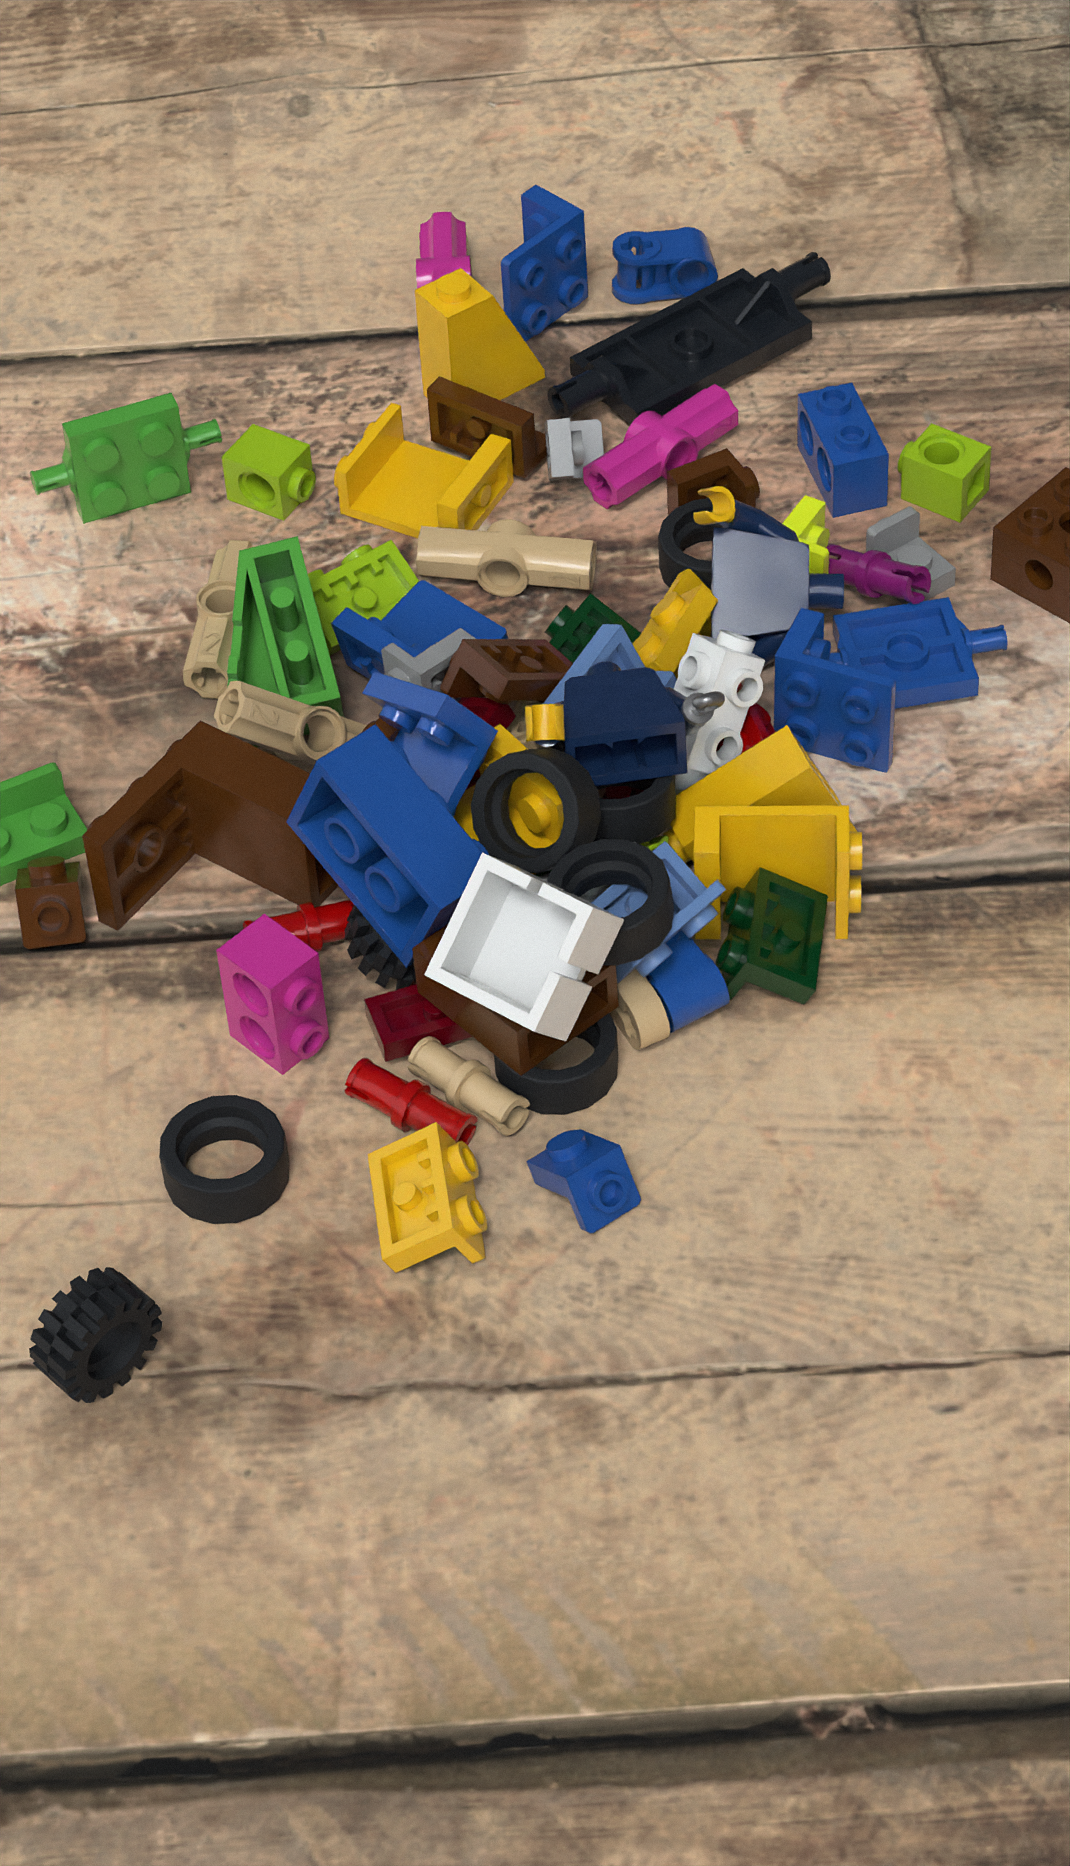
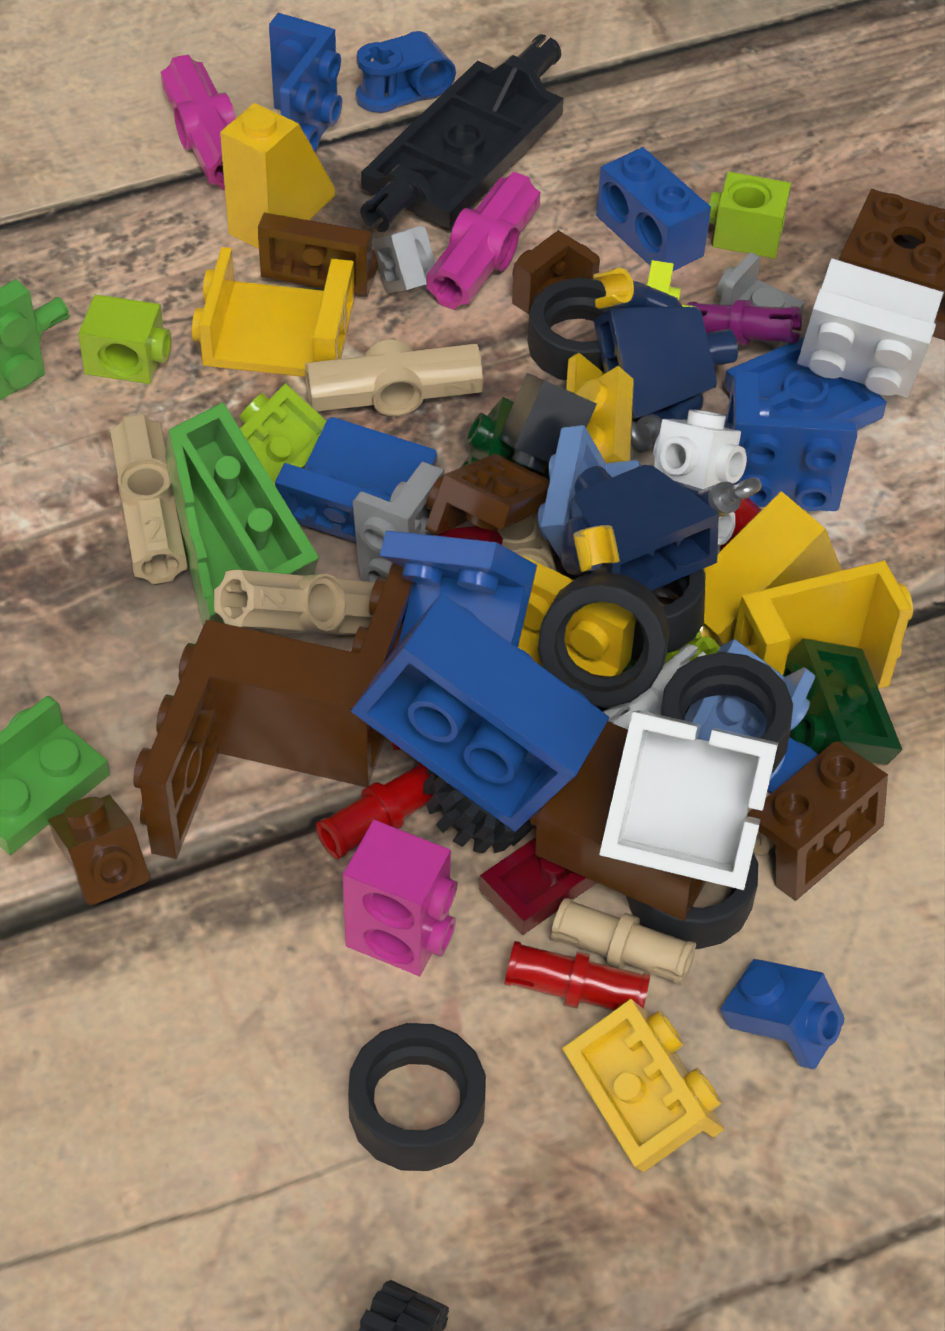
camera: 25 degrees left, 5 degrees up
none -> black brick [498,373,597,473]
none -> reddish brown bracket [749,742,888,901]
none -> white bracket [797,258,943,398]

